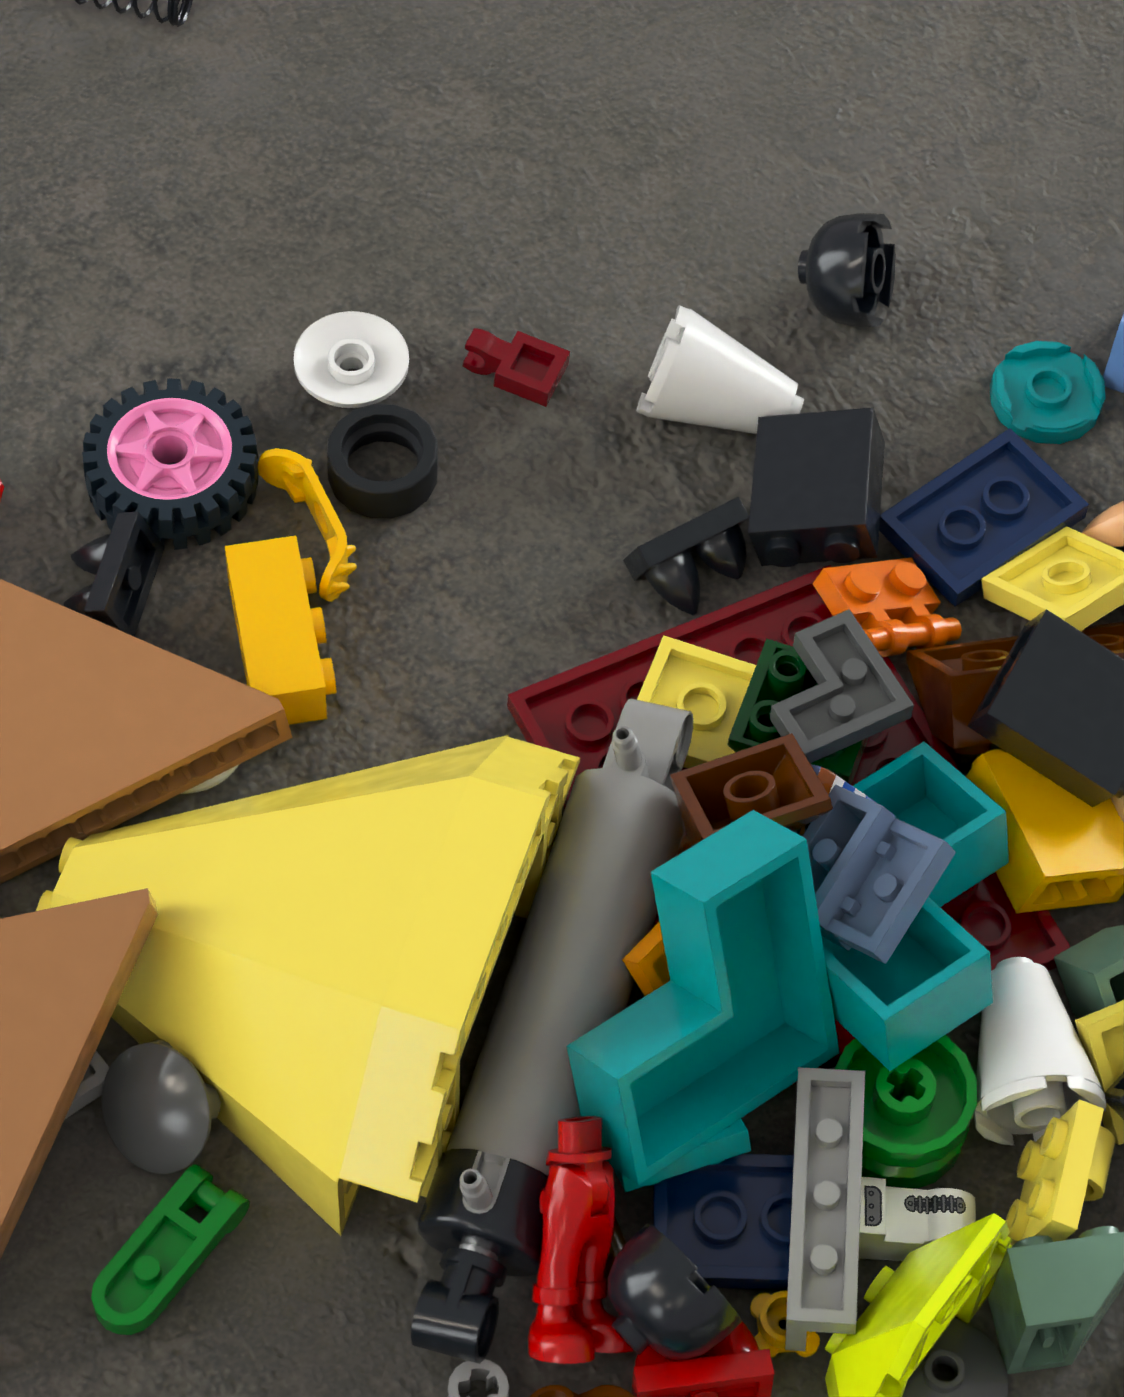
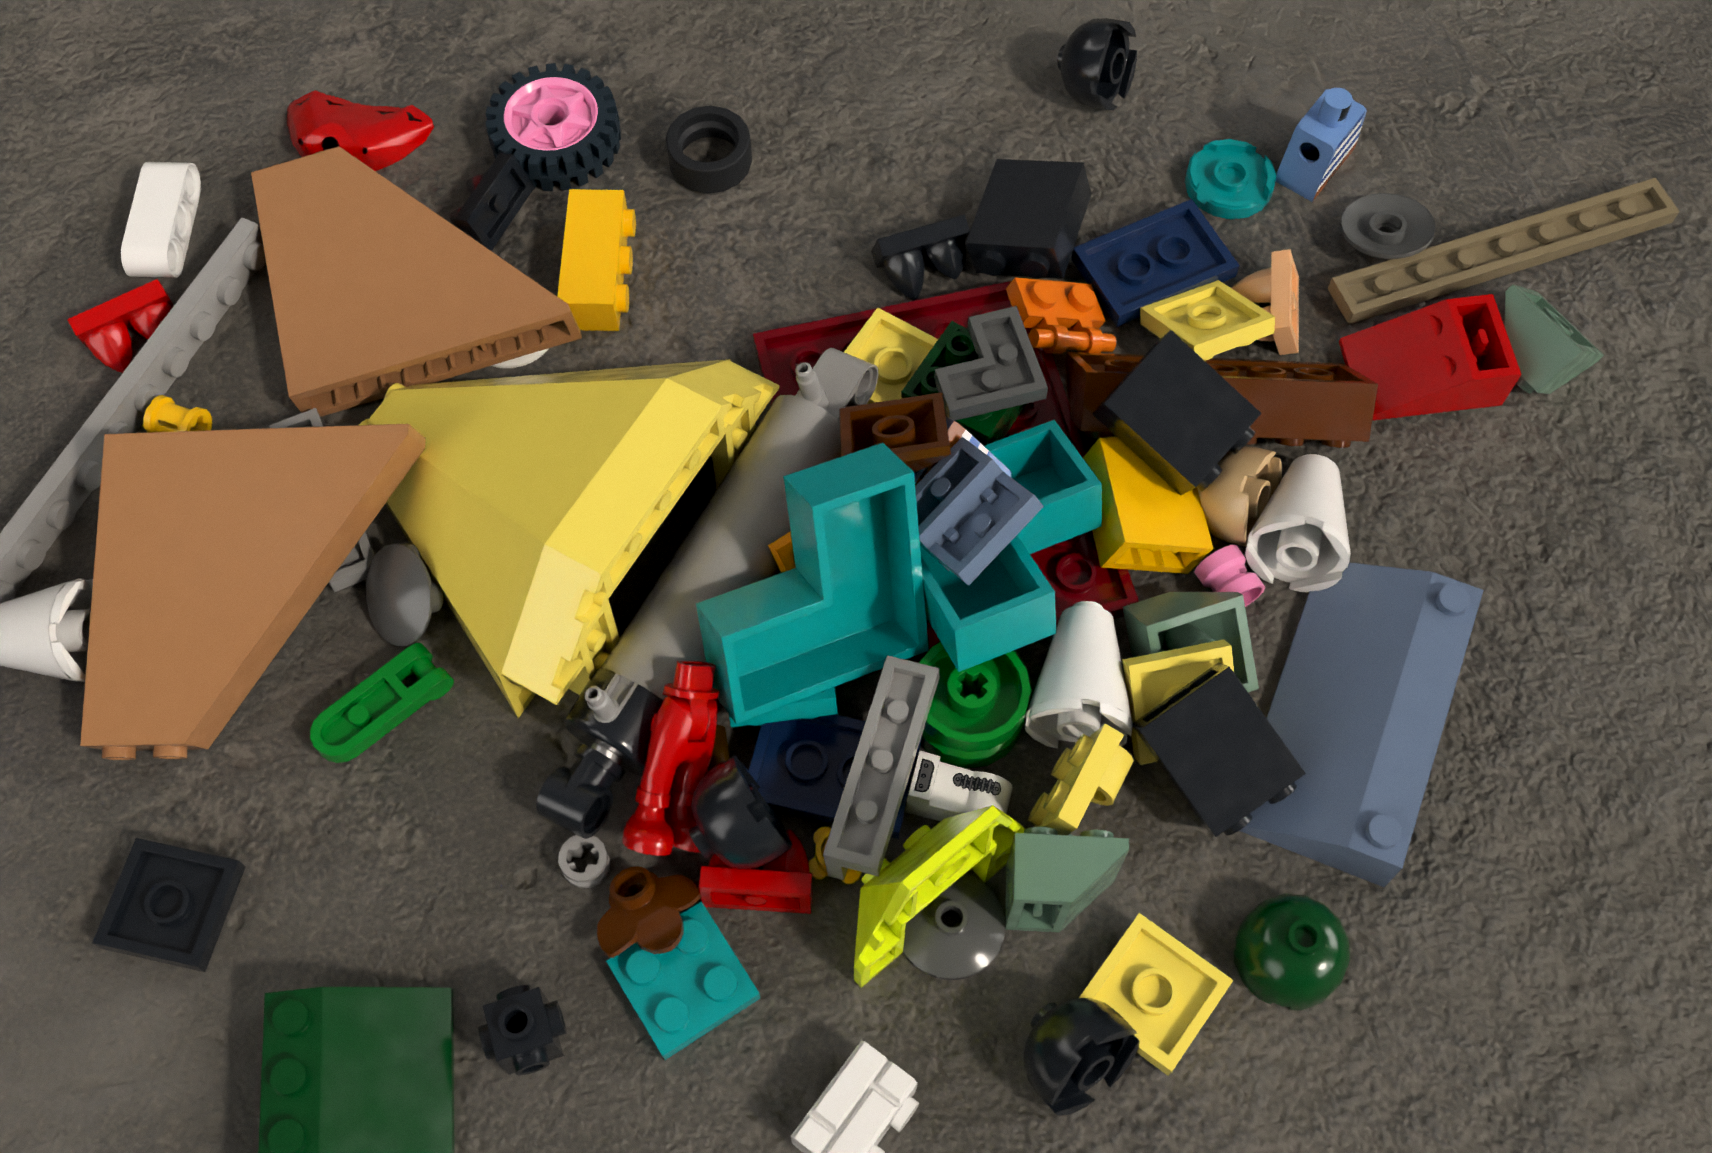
camera: 15 degrees right, 5 degrees up
yellow piece [258,448,357,602] -> none
white dish [294,311,409,408] -> none
dark red plate [463,328,570,407] -> none
white cone [636,305,804,434] -> none

